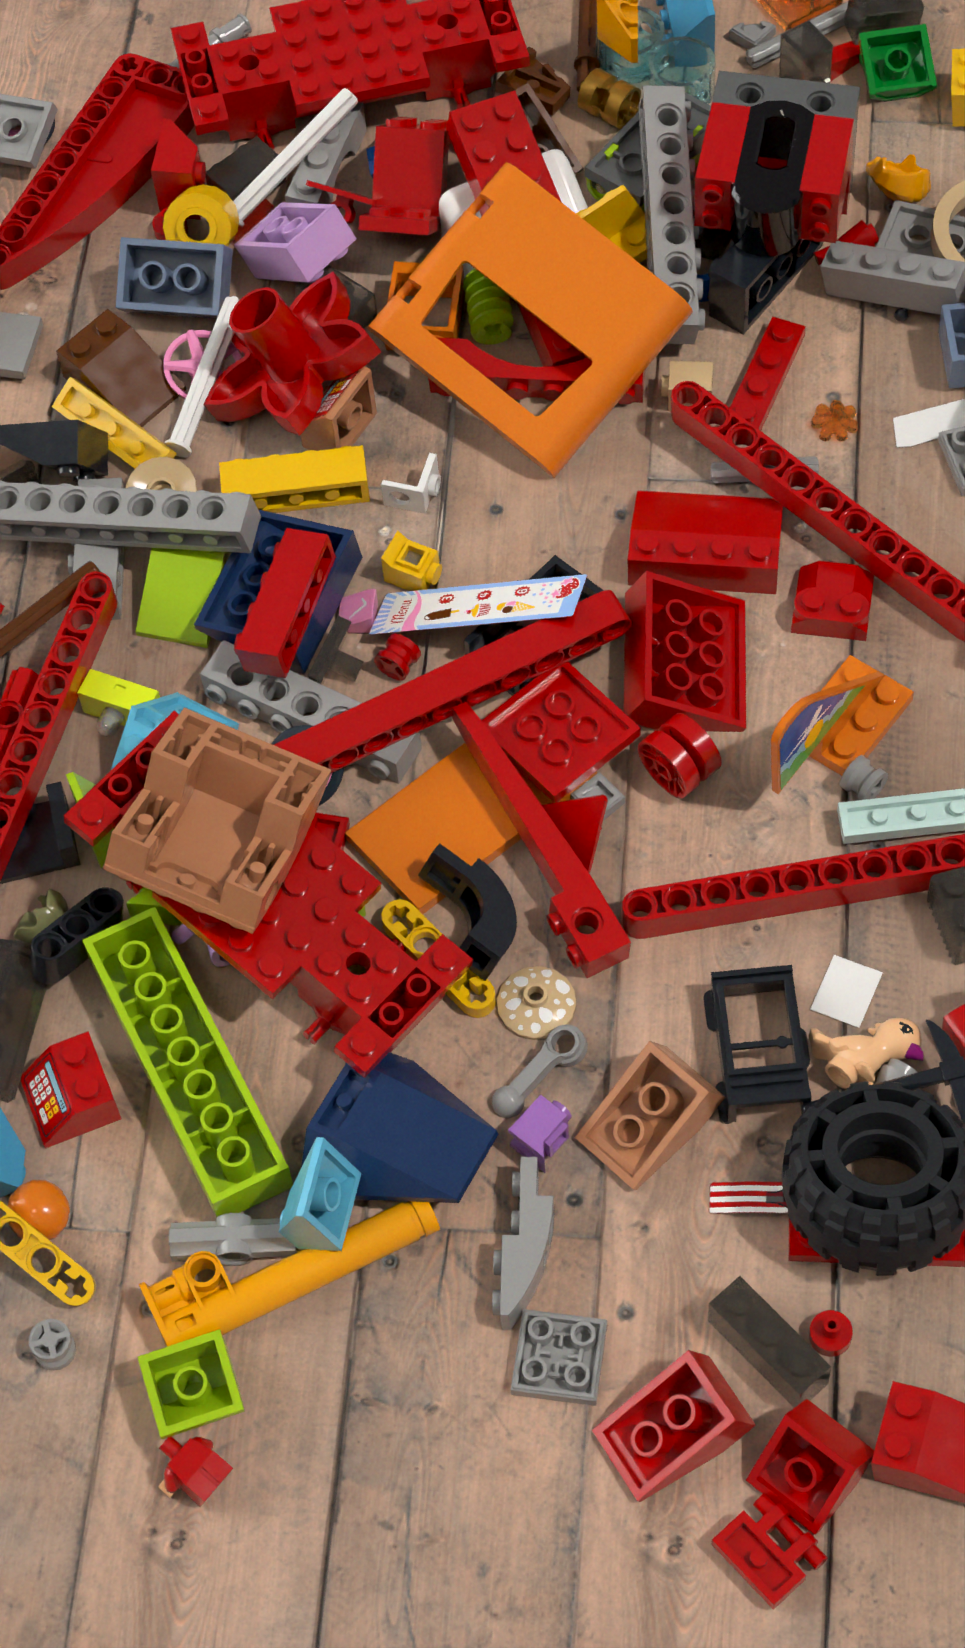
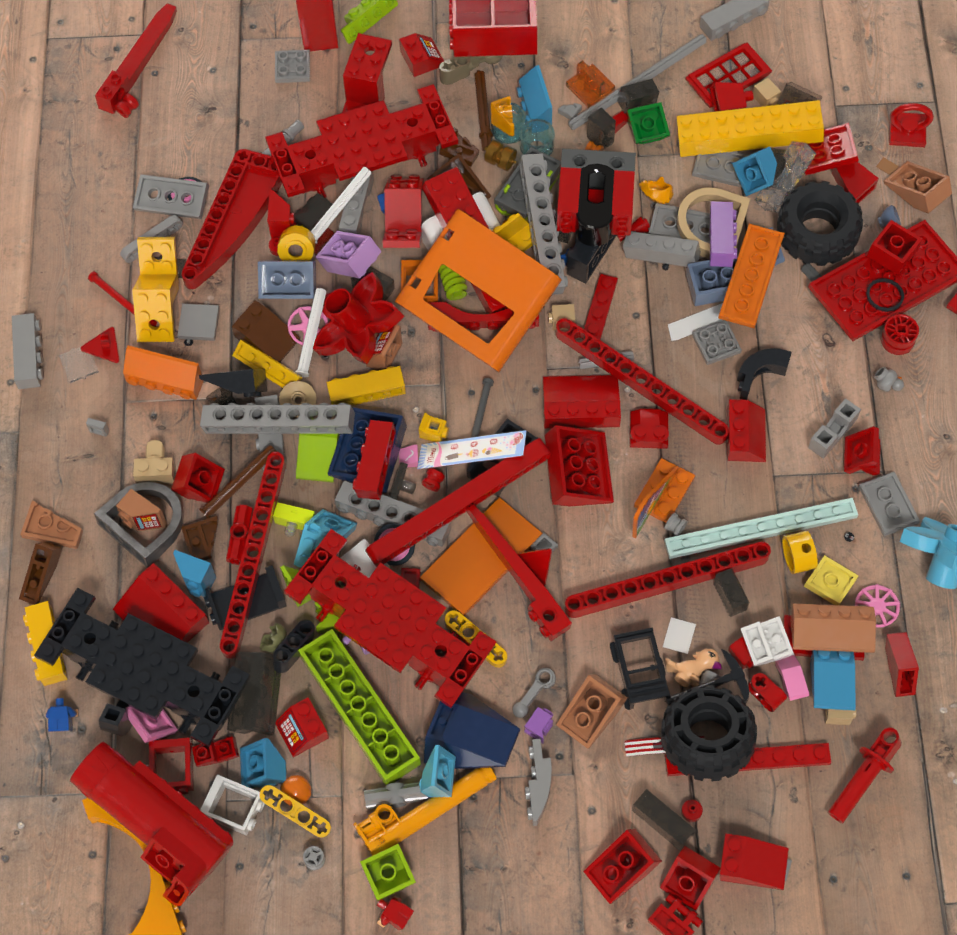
camera: 10 degrees left, 5 degrees up
nougat slope [103,707,331,934] -> none
red piece [306,180,377,224] -> none
white bracket [381,453,441,514] -> none
black arch [418,843,517,981] -> none
red plate [482,662,641,803] -> none
tan dish [497,966,576,1040] -> none
light grey tile [511,1309,607,1406] -> none
red wheel [638,713,722,799] -> none
clear orange plant [811,400,858,441] -> none
none -> dark grey bar [471,378,494,463]

